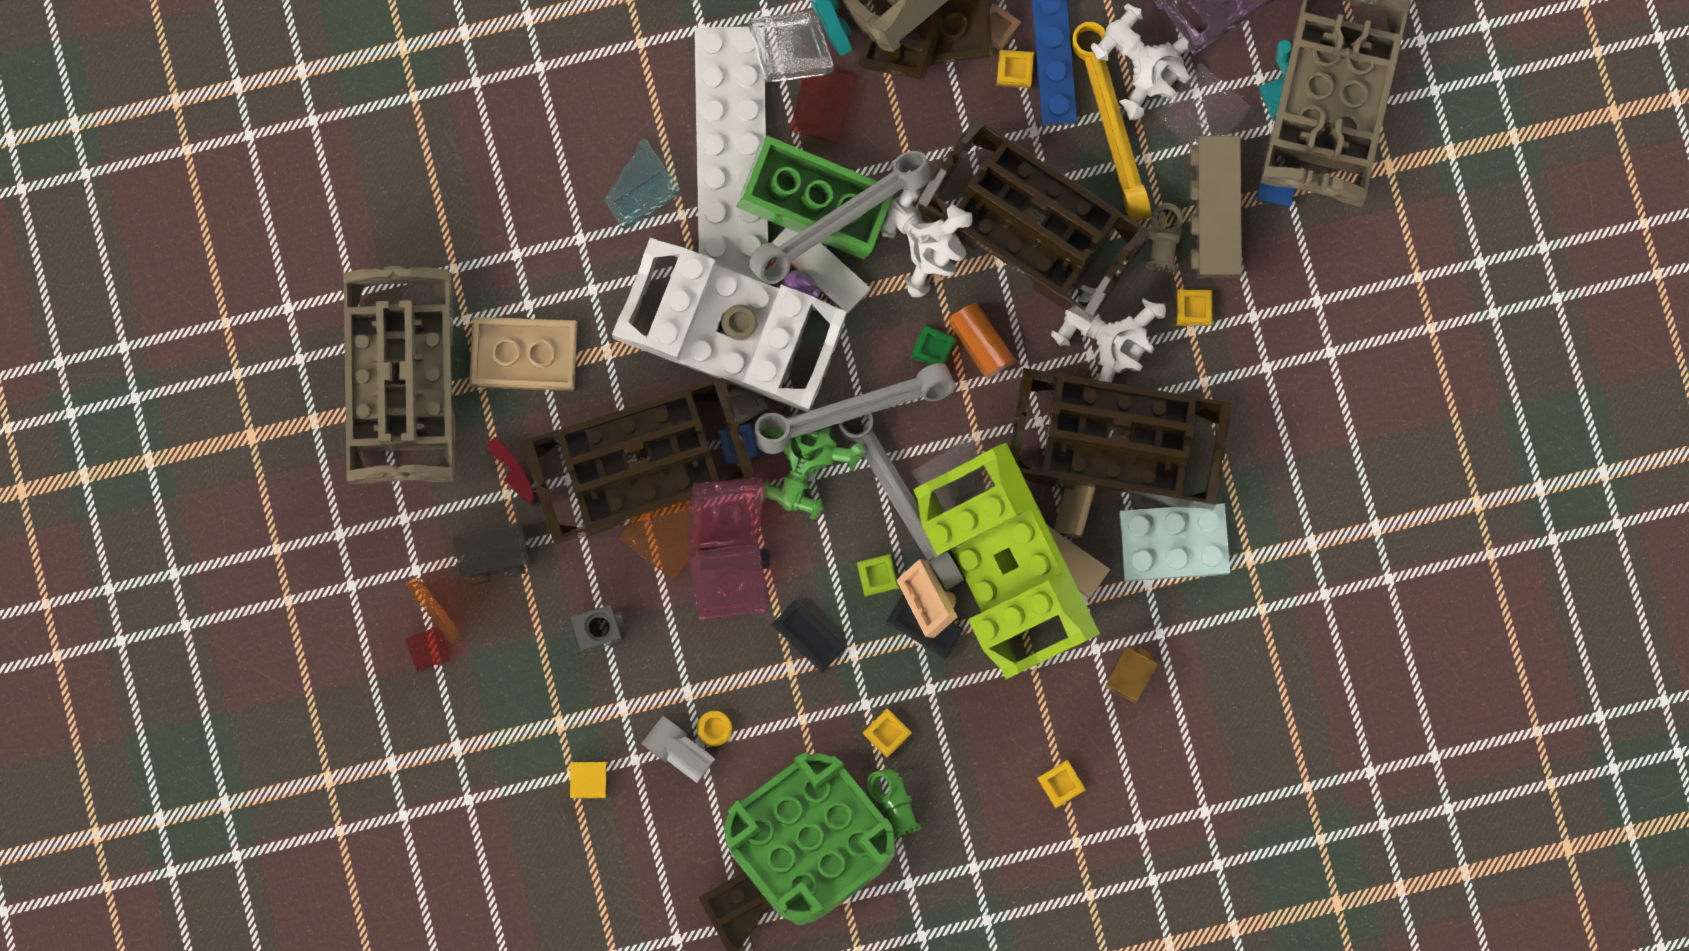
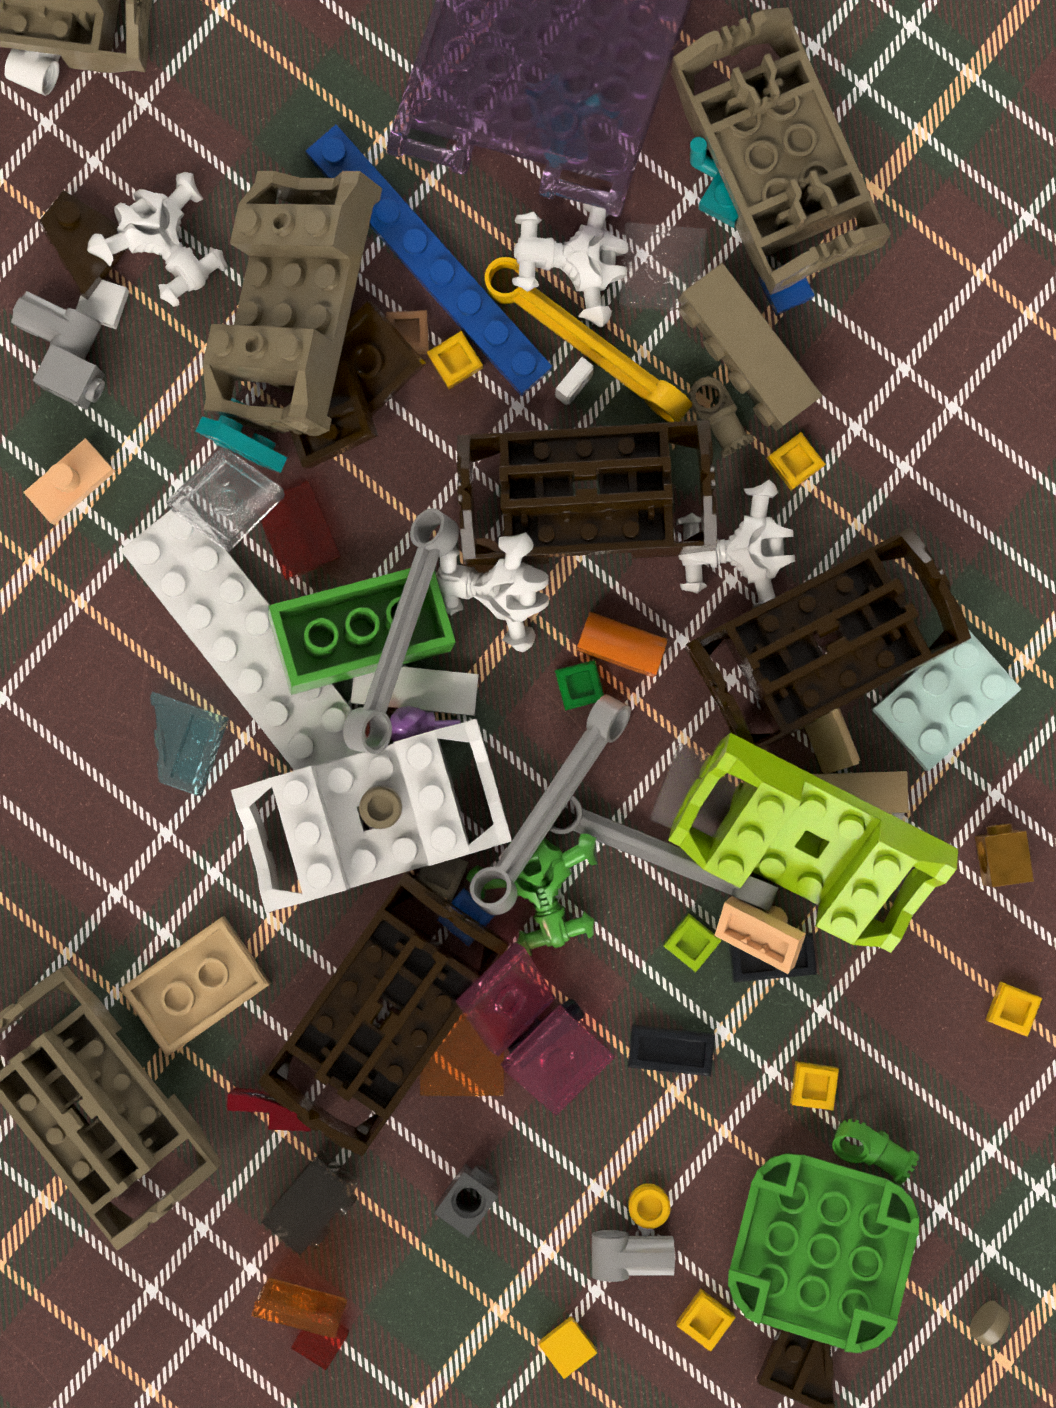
camera: 35 degrees left, 5 degrees up
none -> white tile [555,357,593,406]
none -> yellow tile [676,1289,736,1352]

